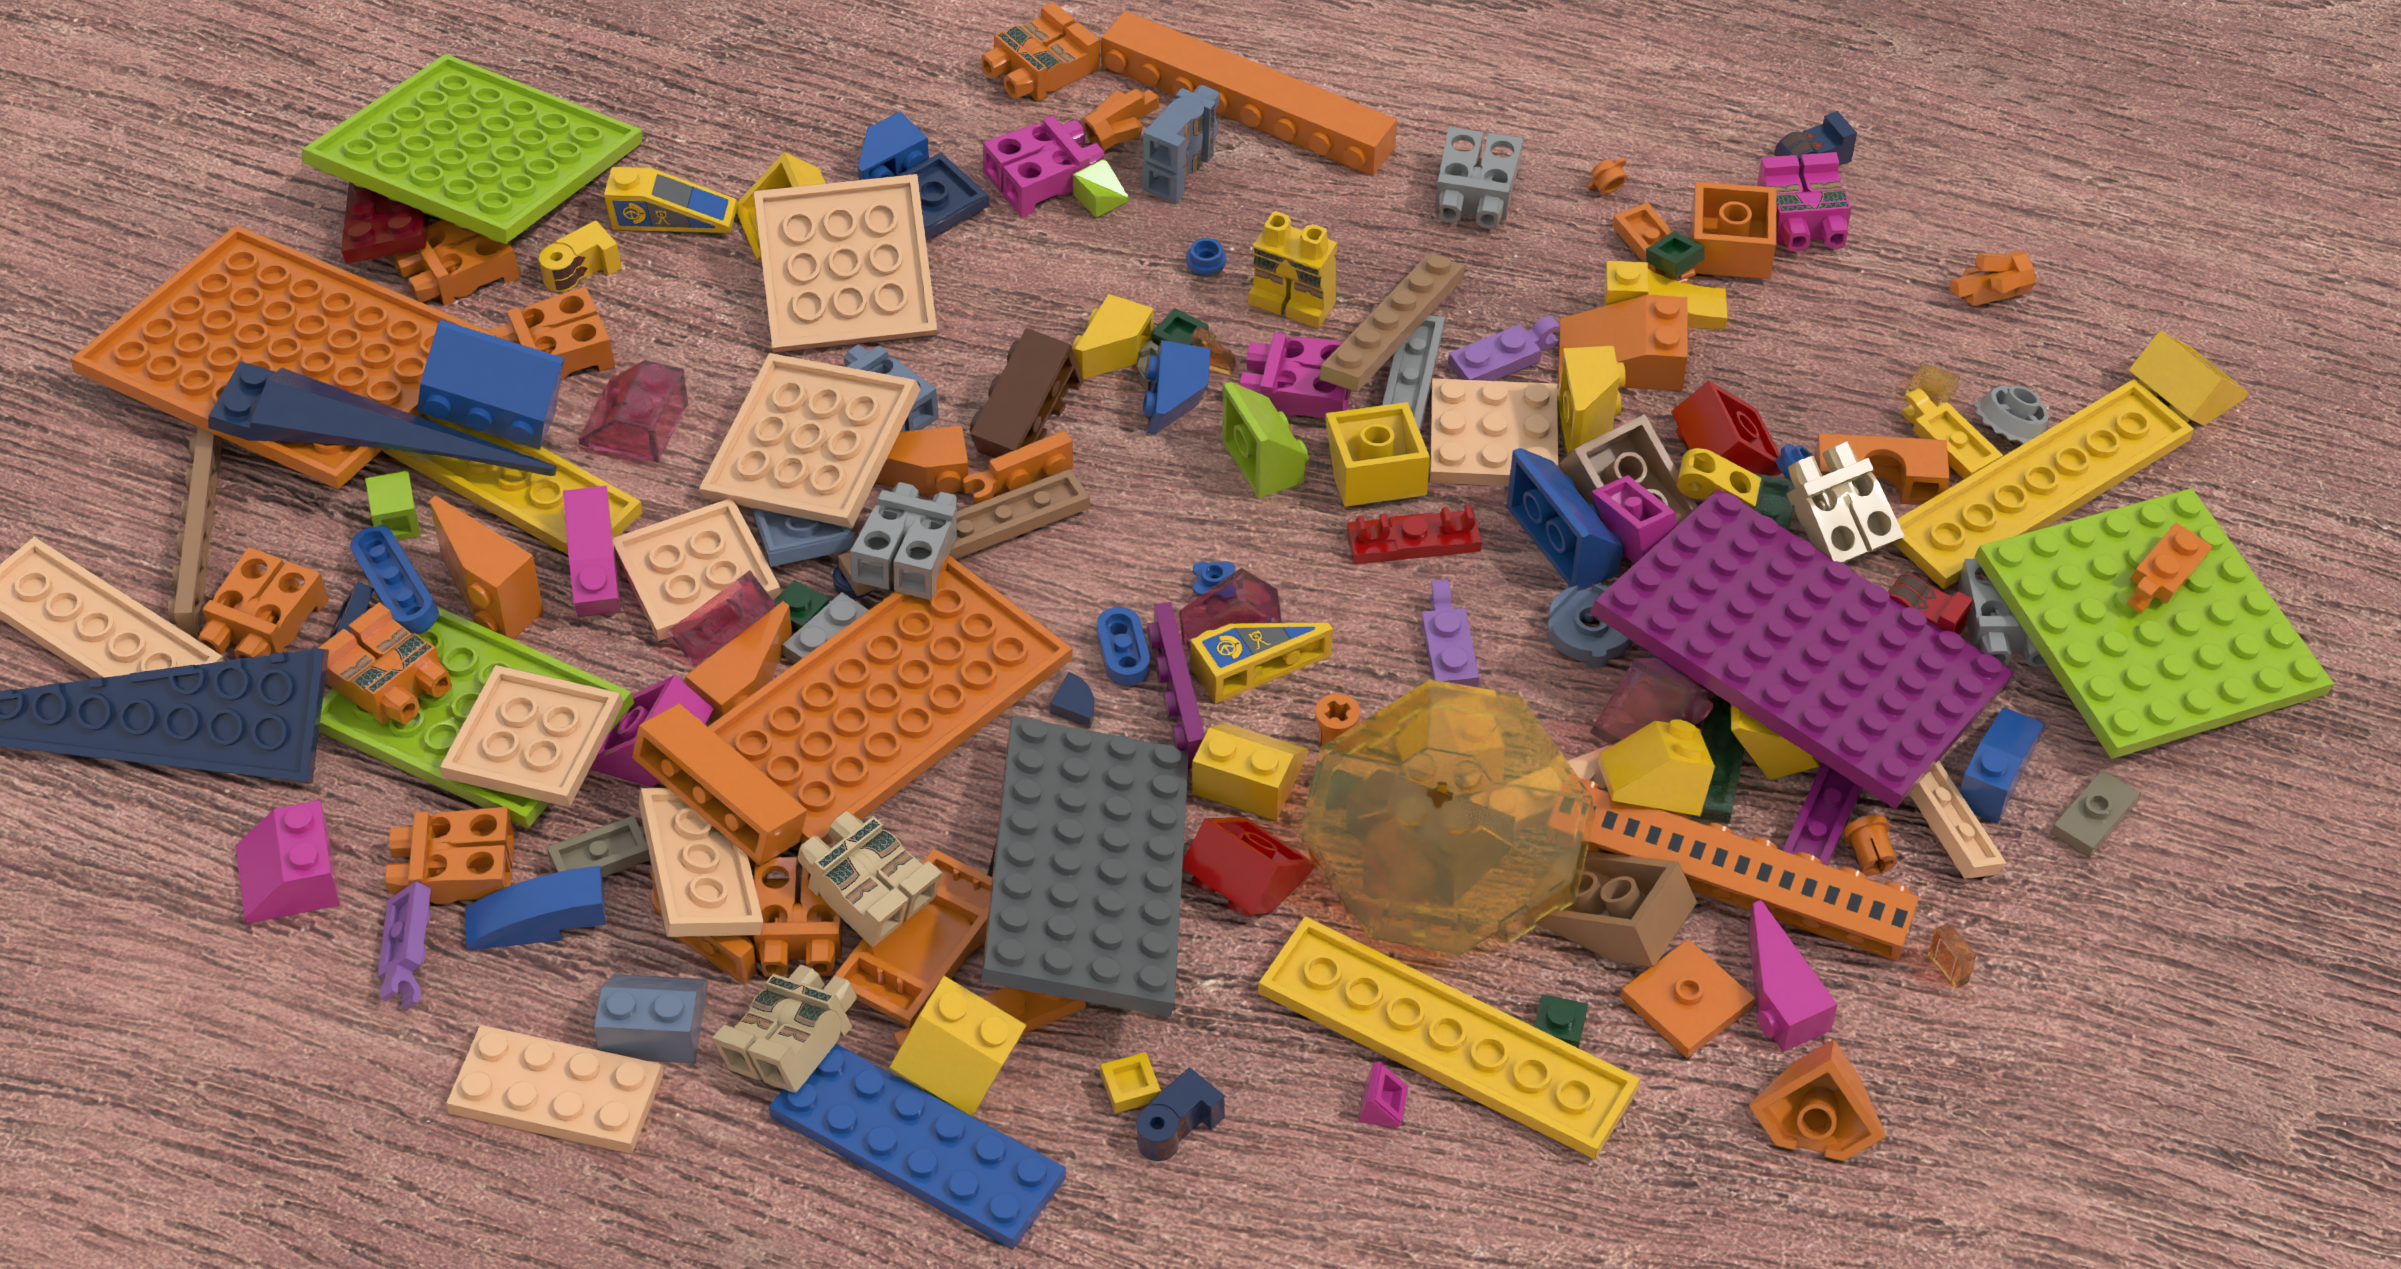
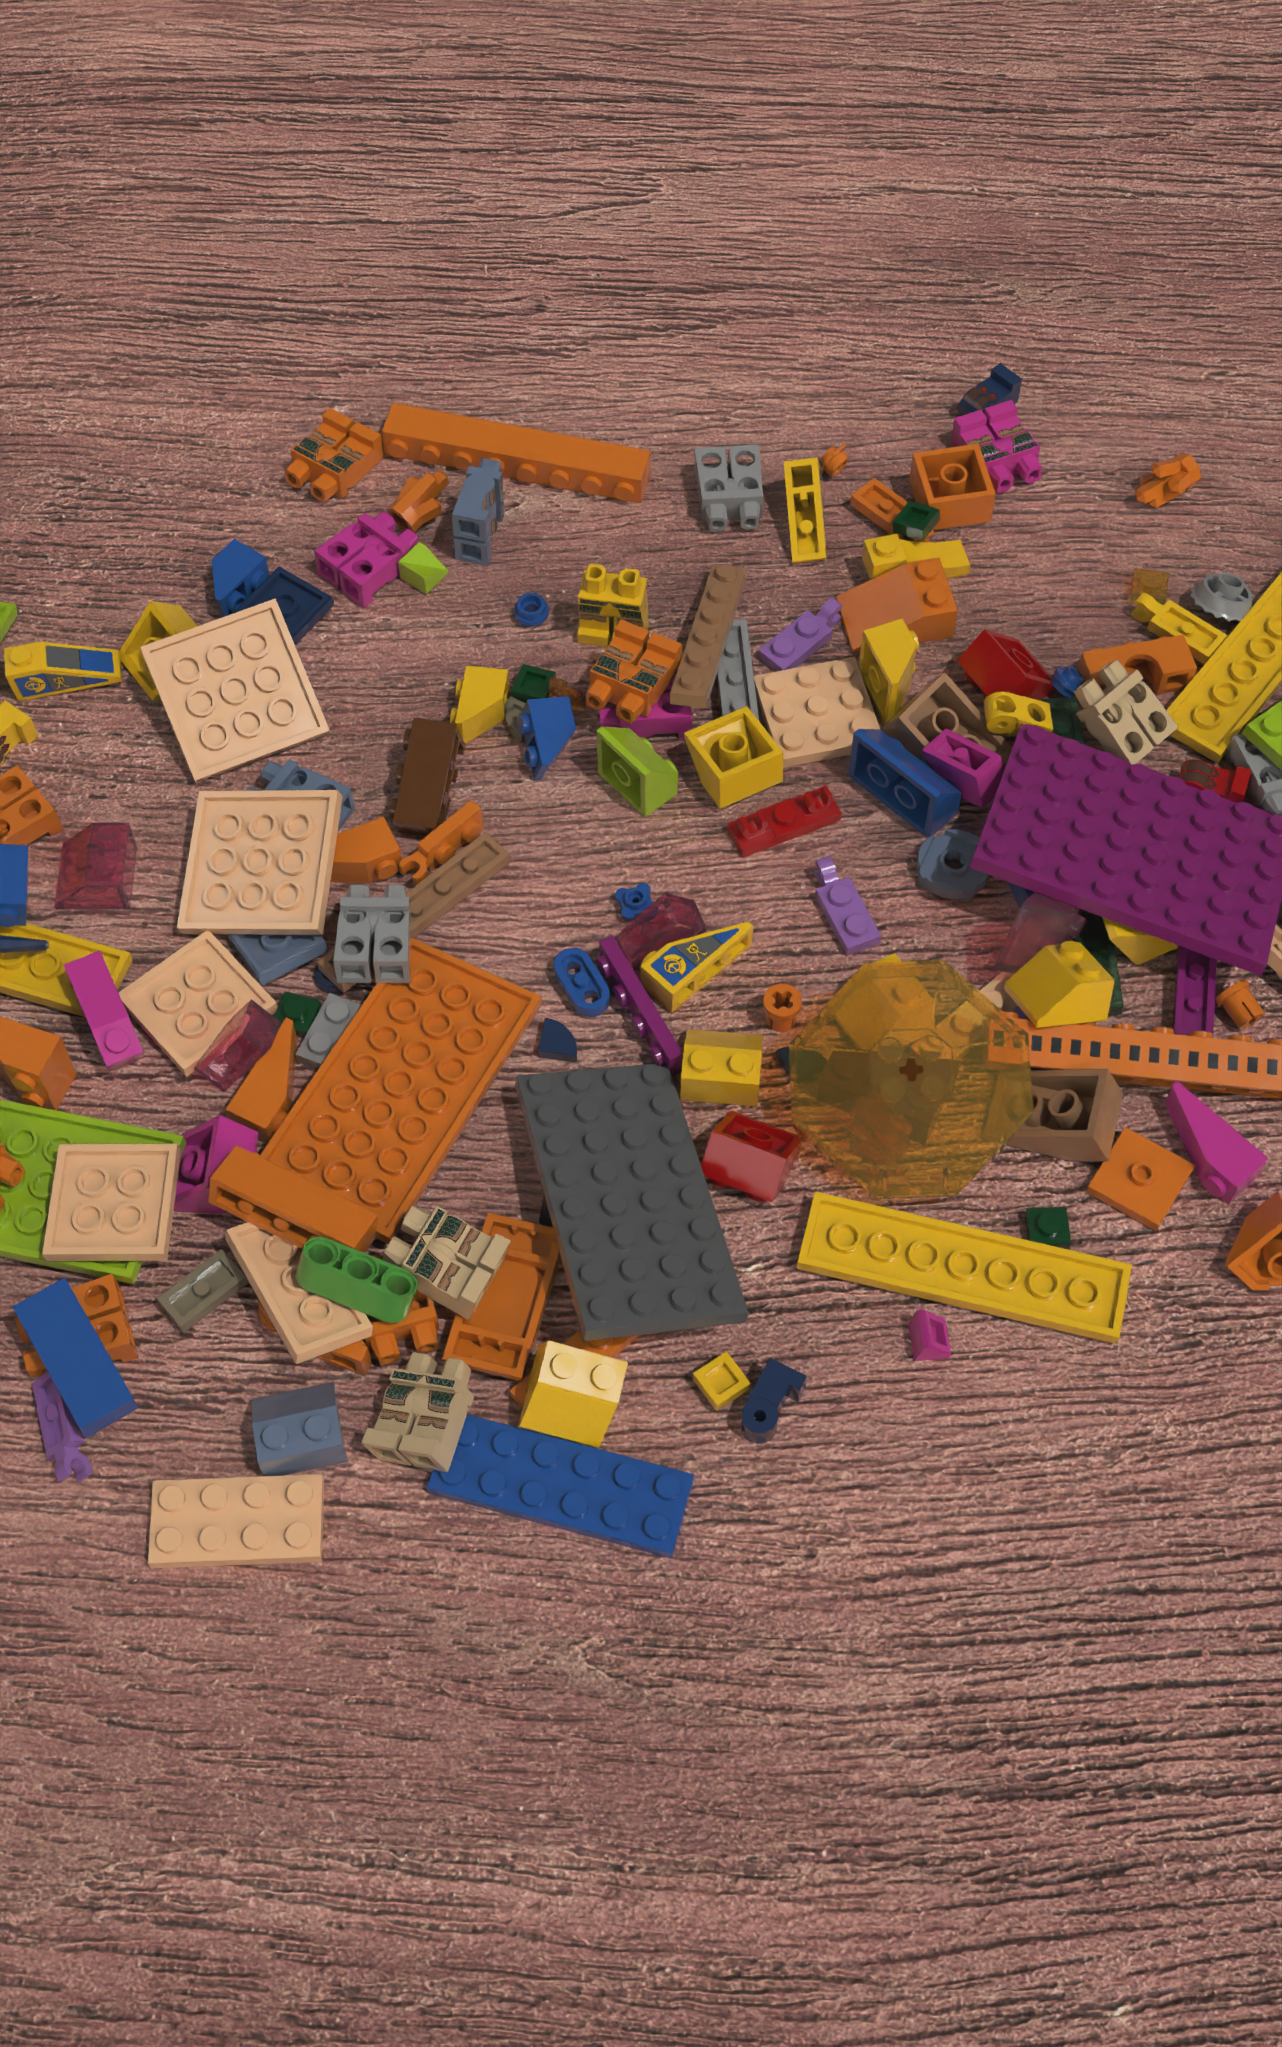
camera: 15 degrees left, 10 degrees up
blue slope [465,865,606,951] -> none
none -> blue piece [12,1277,139,1438]
none -> bright green beam [295,1237,418,1323]
none -> orange hips [586,619,682,724]
none -> yellow slope [783,457,827,564]

